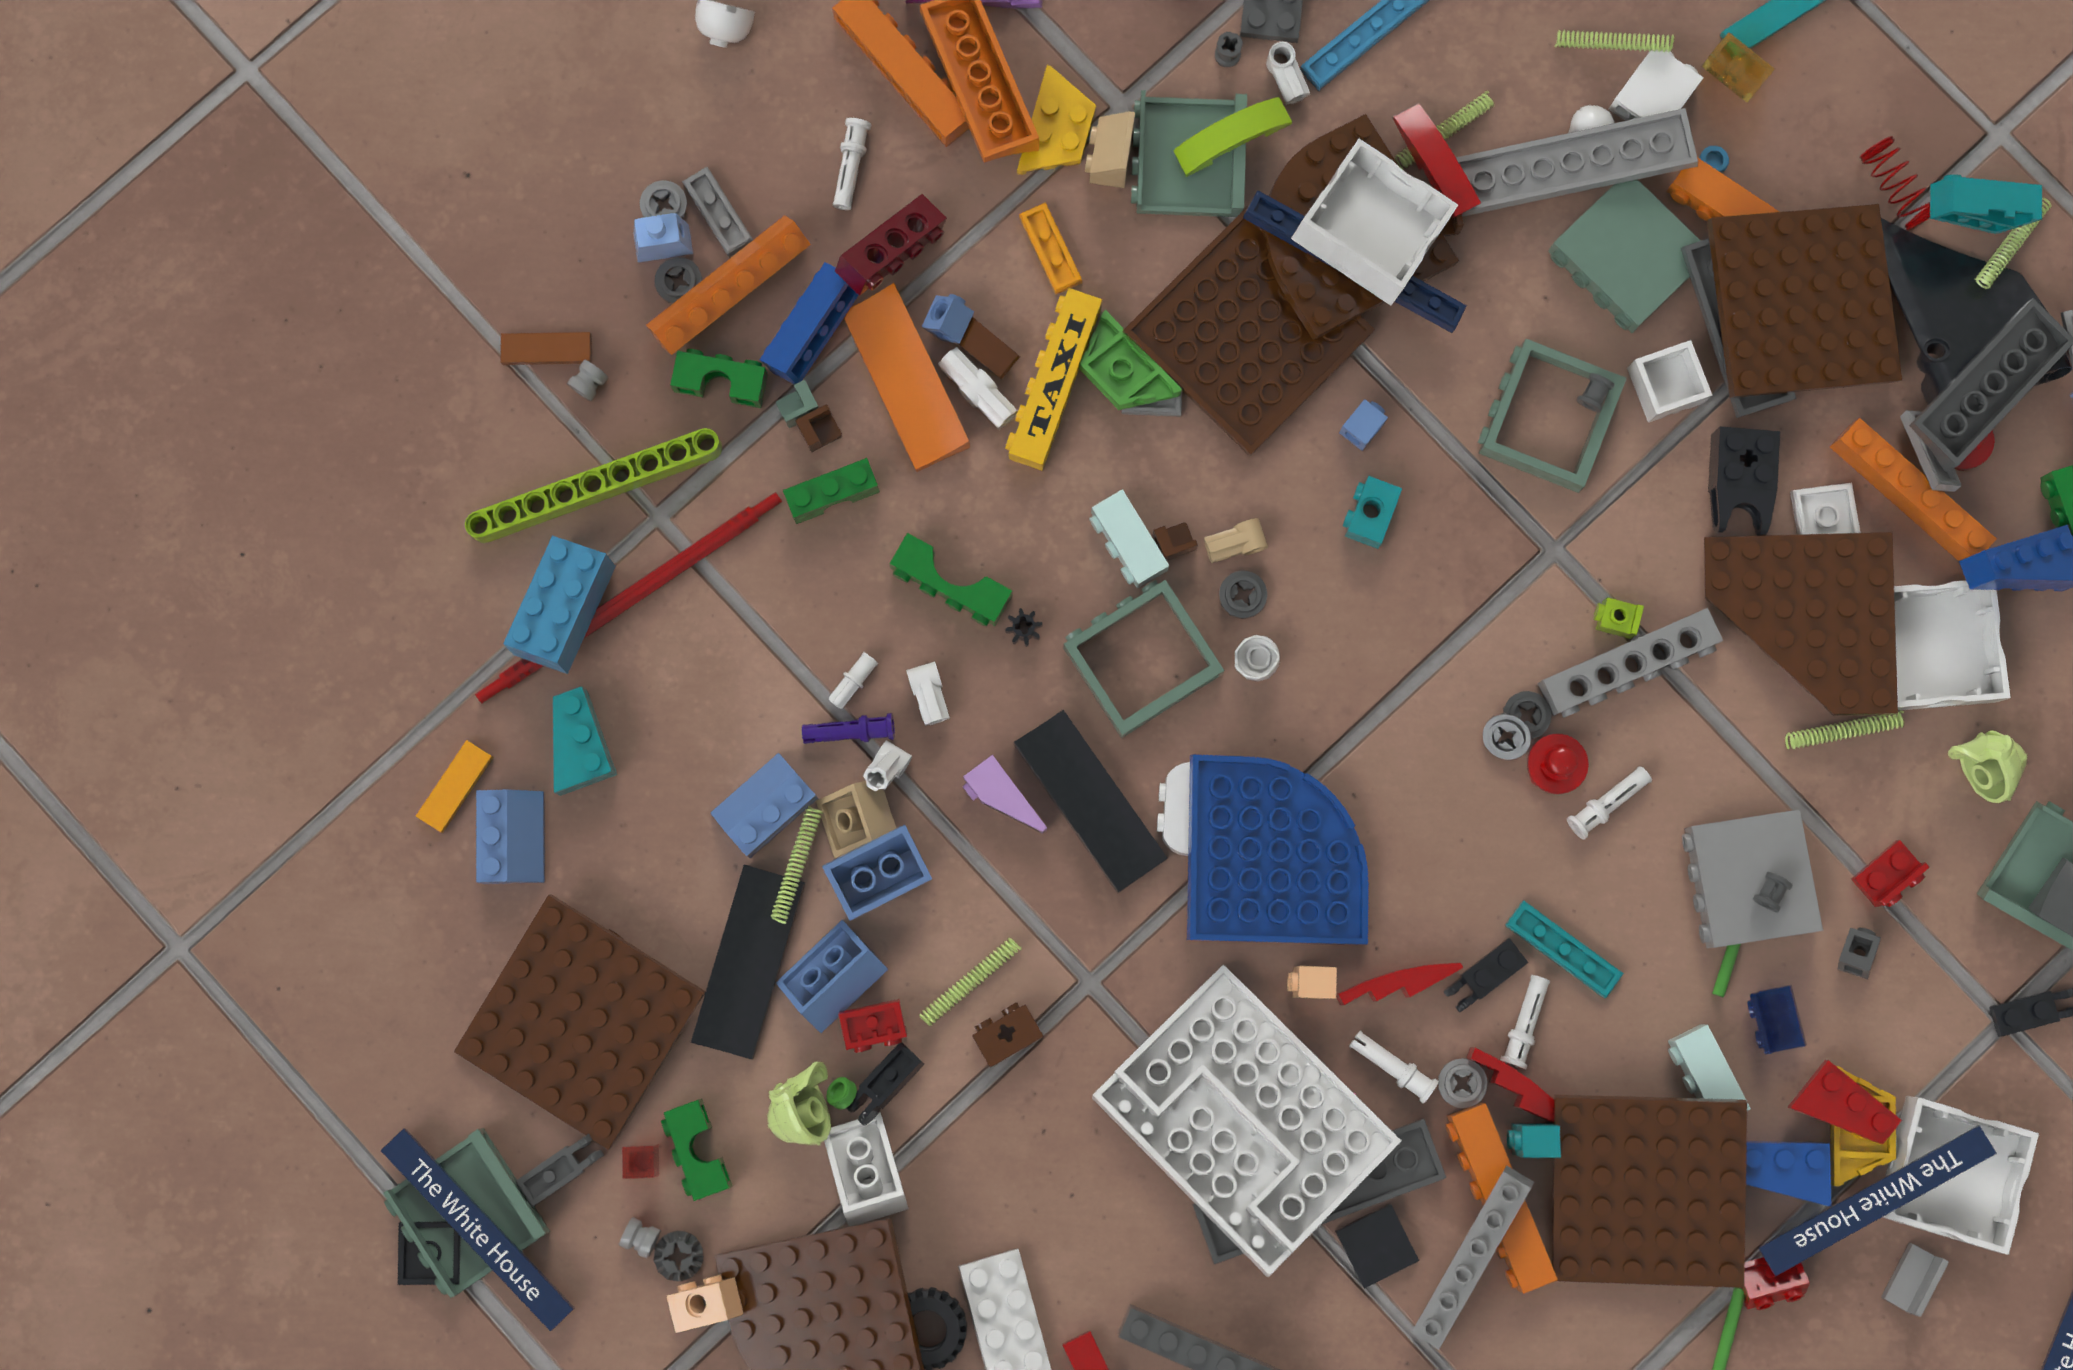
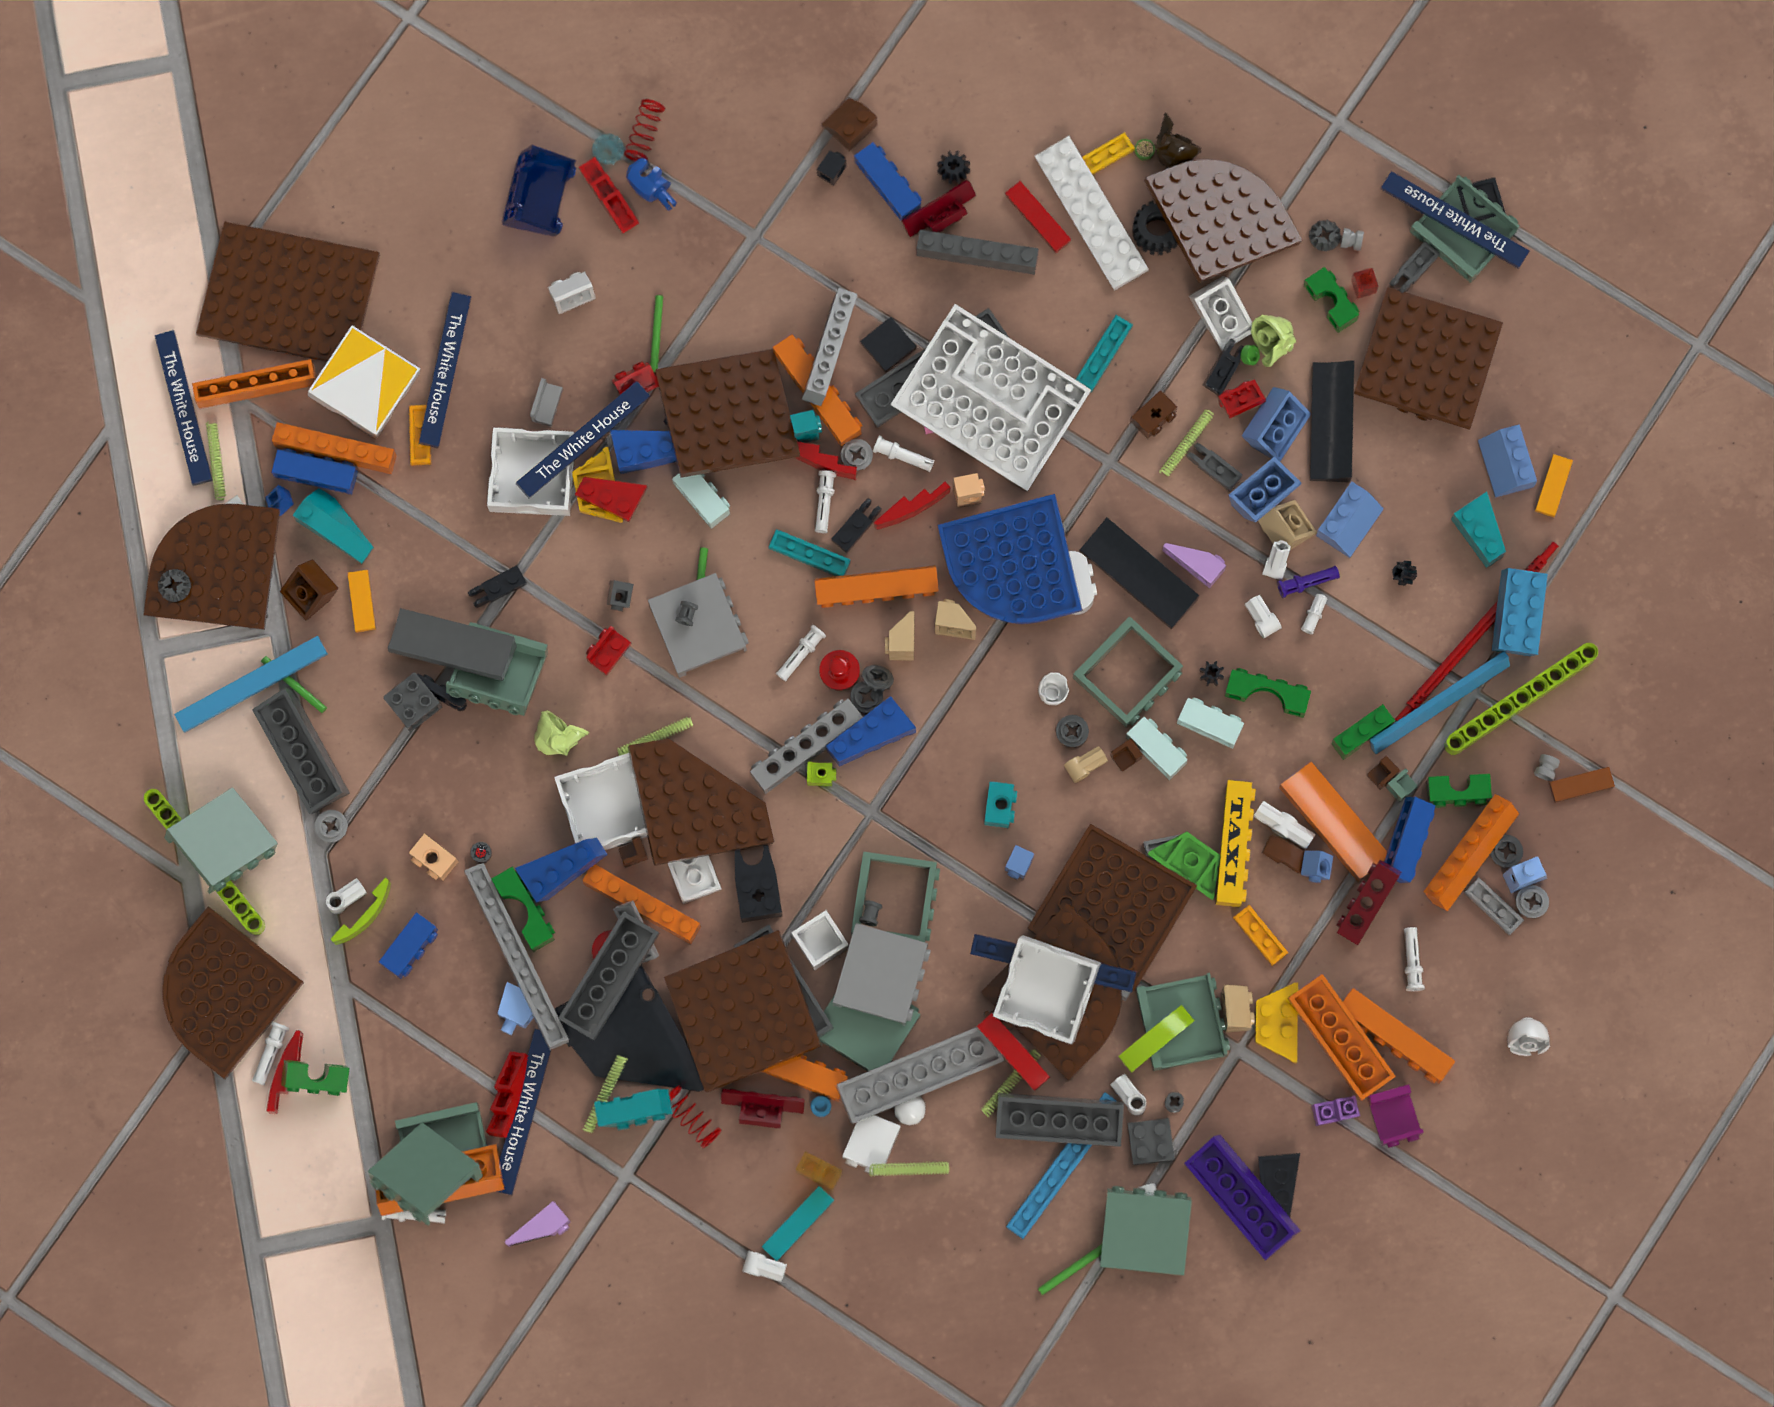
camera: 170 degrees right, 5 degrees down
light nougat brick [667,1274,744,1333] -> none
yellowish green piece [770,806,823,924] -> none
clear blue bracket [1747,985,1807,1055] -> none
none -> reddish brown panel [618,837,648,868]
none -> dark red bracket [721,1089,805,1129]
none -> orange brick [814,565,939,608]
none -> blue wedge [826,696,916,767]
none -> light grey panel [833,923,931,1026]
none -> tan slope [885,611,914,661]
none -> tan slope [935,599,976,640]
none -> dark grey arch [995,1093,1124,1147]
none -> teal tile [1075,315,1133,392]
none -> light aqua brick [1177,698,1244,749]
none -> dark grey hinge [1186,443,1243,492]
none -> dark azure tile [1370,651,1510,754]
none -> black gear [1392,560,1417,586]

